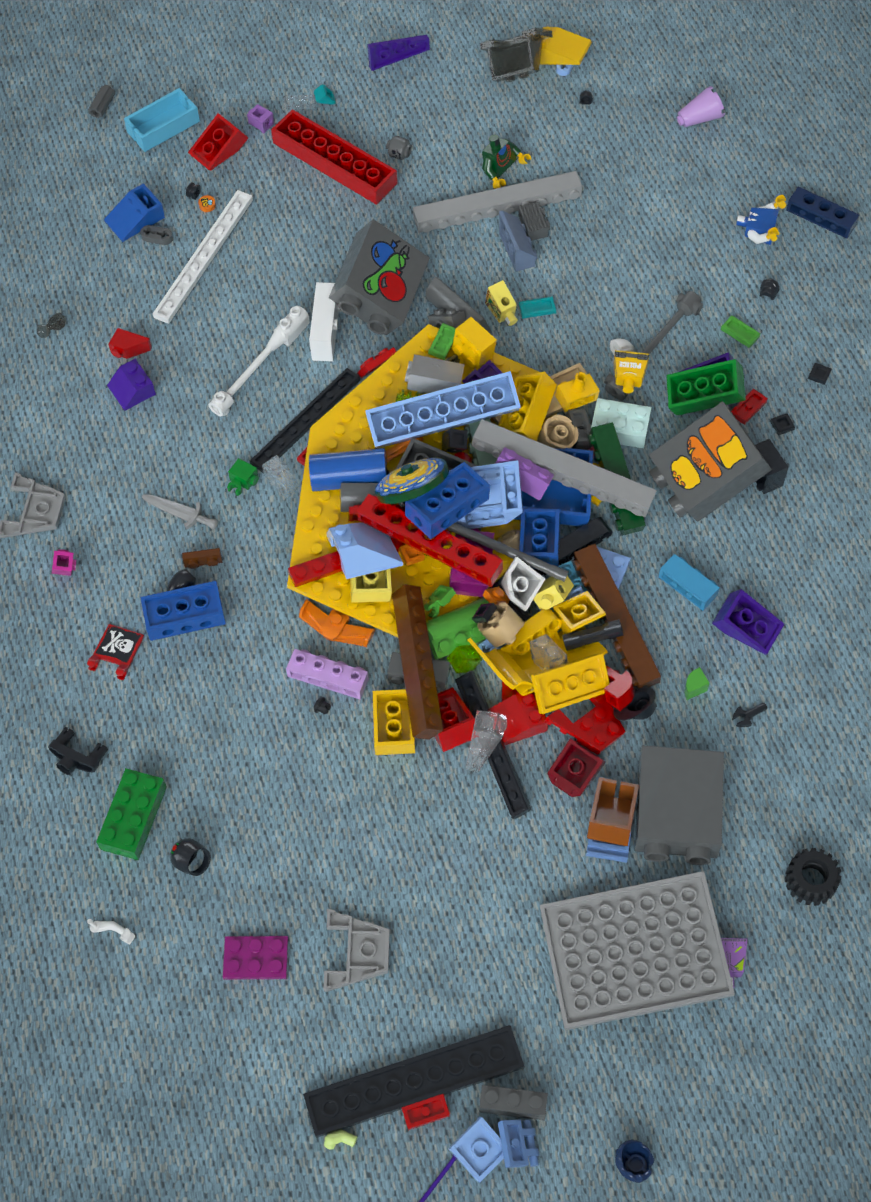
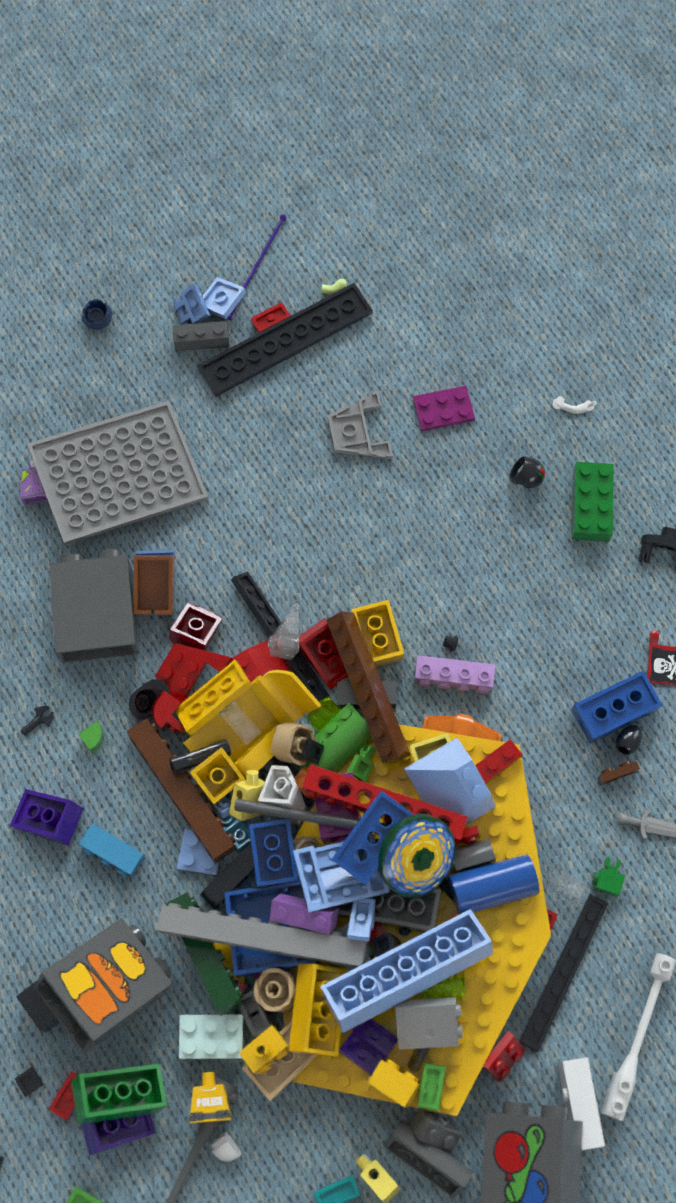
camera: 165 degrees right, 10 degrees up
none -> light blue slope [347,899,375,941]

